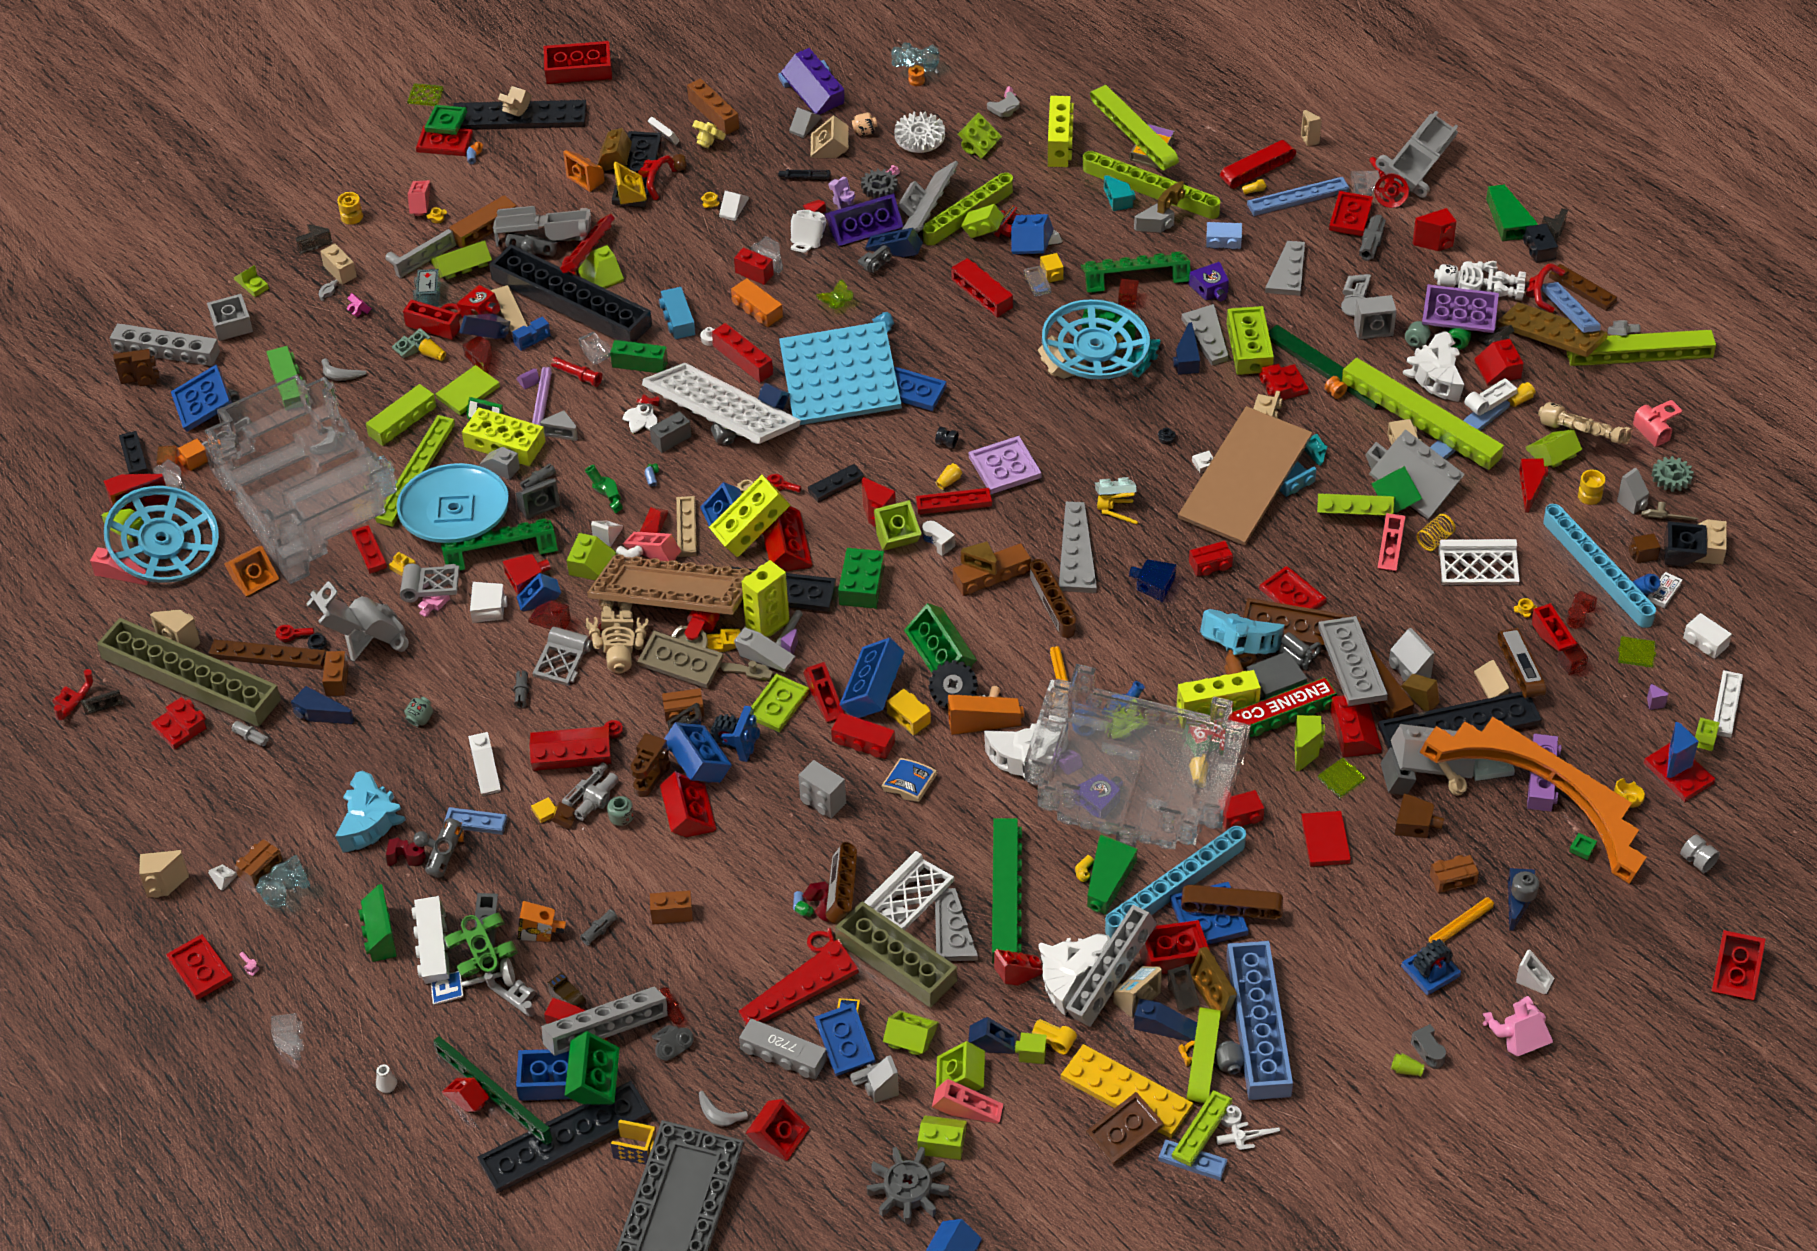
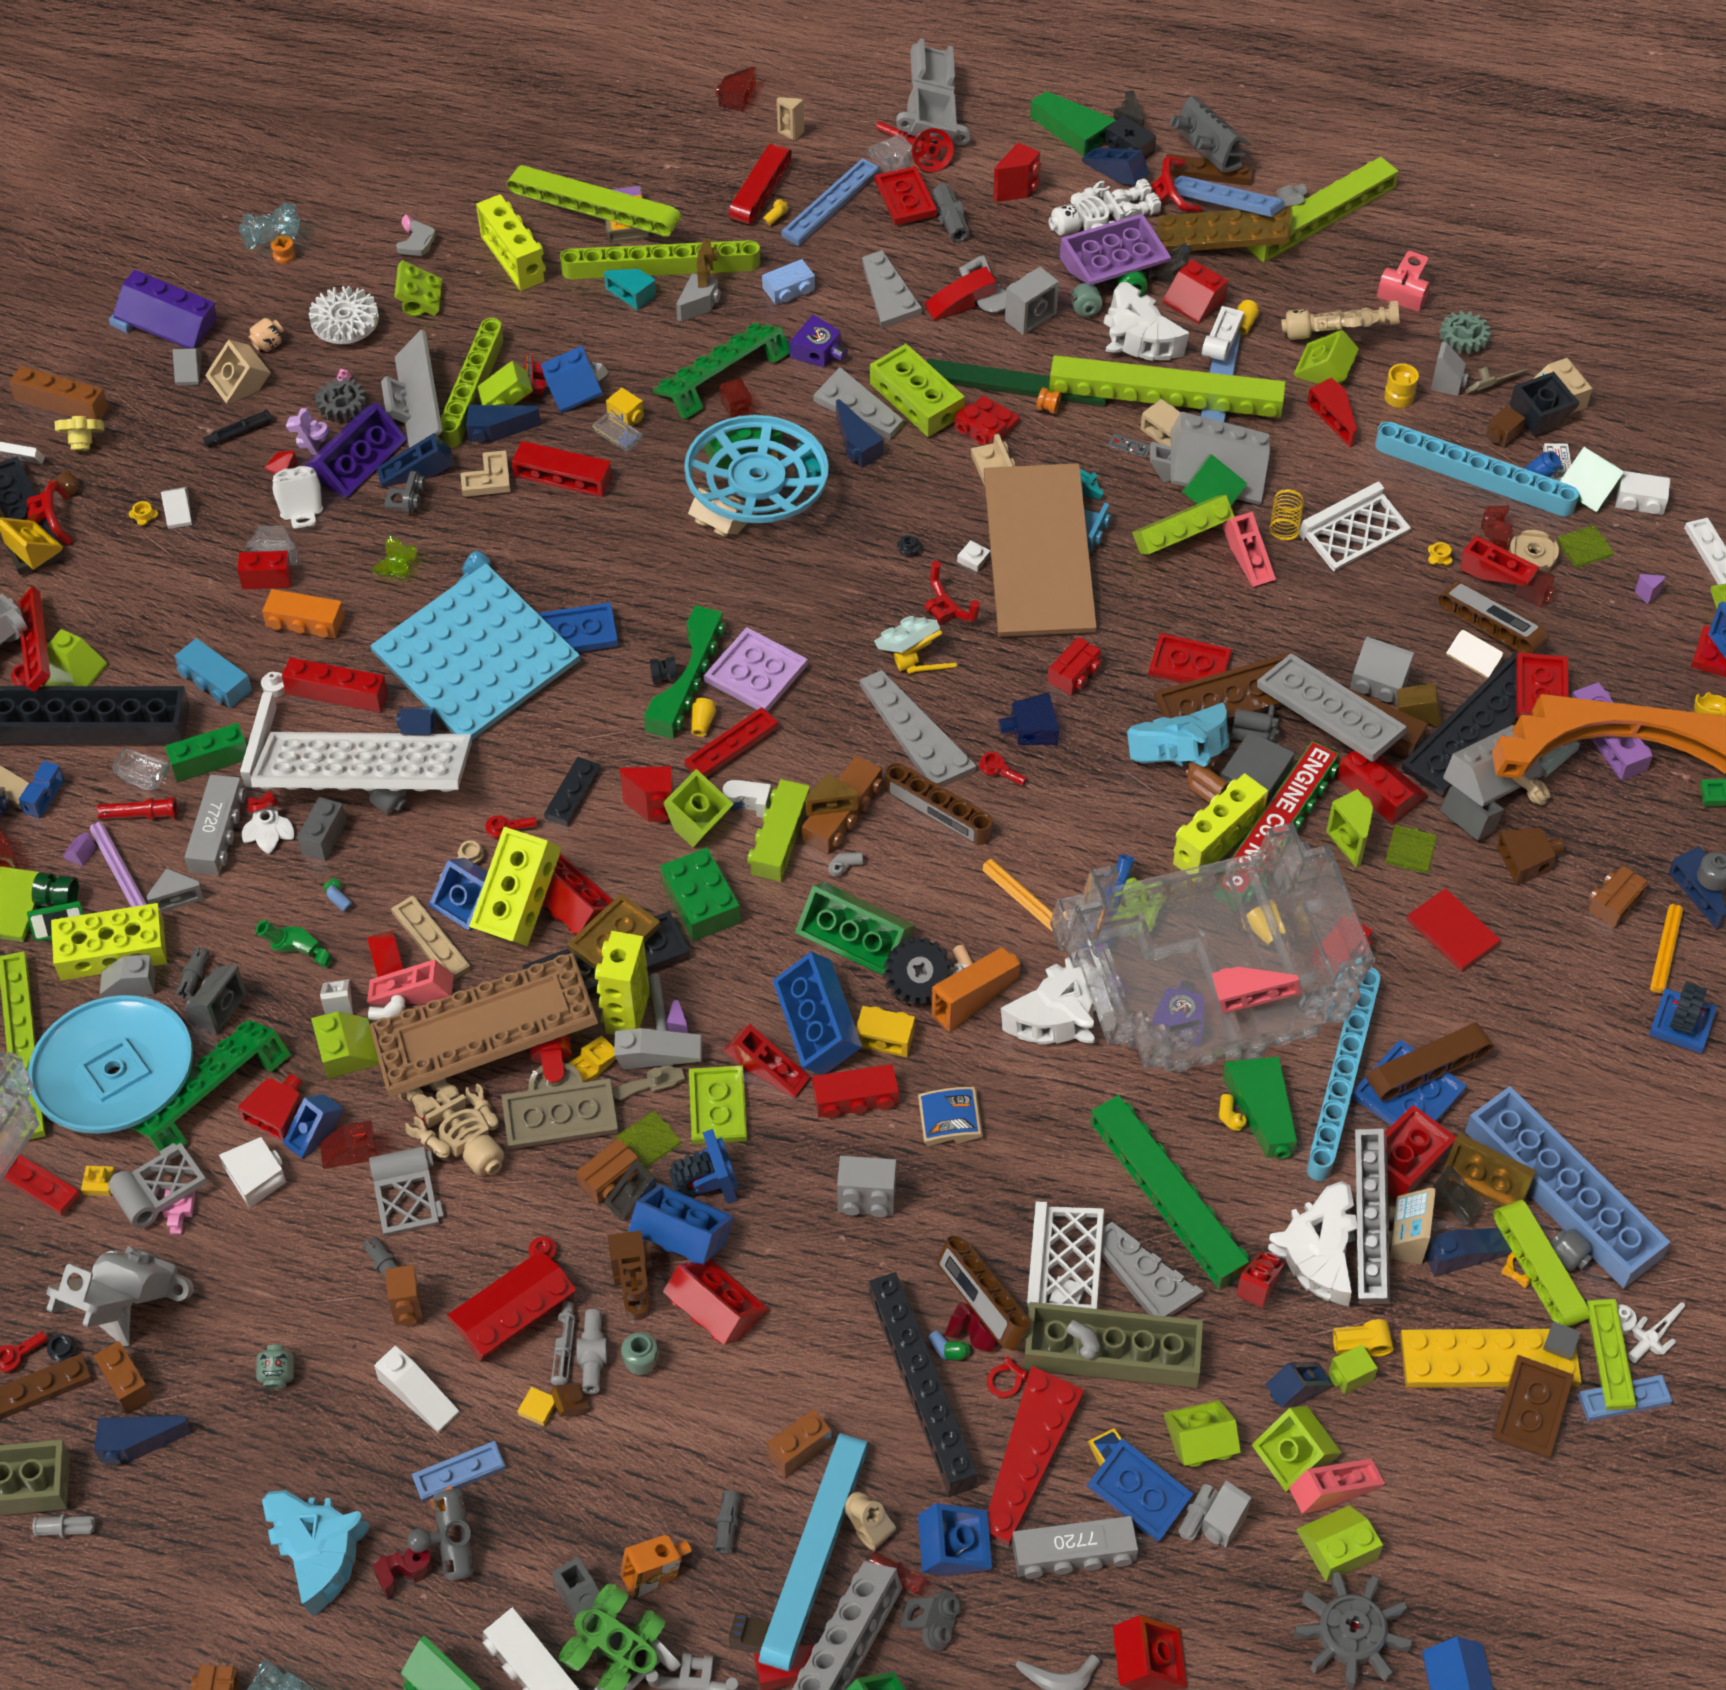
camera: 35 degrees left, 5 degrees up
none -> dark green wheel [31,872,80,907]
none -> light grey brick [184,775,246,876]
none -> white tile [240,691,277,788]
none -> dark orange brick [385,1265,424,1326]
none -> tan plate [461,450,510,497]
none -> dark blue slope [466,405,541,442]
none -> pearl gold plate [567,893,661,970]
none -> clear neon green piece [615,1111,681,1170]
none -> green arch [644,605,726,739]
none -> clear red slope [715,67,756,112]
none -> lime brick [747,779,810,882]
none -> medium azure beam [759,1433,869,1672]
none -> light grey arm [828,852,863,876]
none -> tan piece [845,1492,896,1551]
none -> black brick [869,1272,978,1497]
none -> blue slope [918,1503,992,1576]
none -> red piece [924,561,980,625]
none -> red slope [925,266,996,322]
none -> red plate [979,752,1027,786]
none -> light grey arm [1066,1320,1100,1359]
none -> dark blue slope [1081,147,1150,186]
none -> dark grey sticker [1107,433,1150,458]
none -> dark grey piece [1170,96,1252,172]
none -> coral slope [1212,967,1302,1014]
none -> tan plate [1509,530,1559,574]
none -> red plate [1516,652,1569,718]
none -> dark grey tile [1543,1321,1581,1360]
none -> tile [1561,447,1625,513]

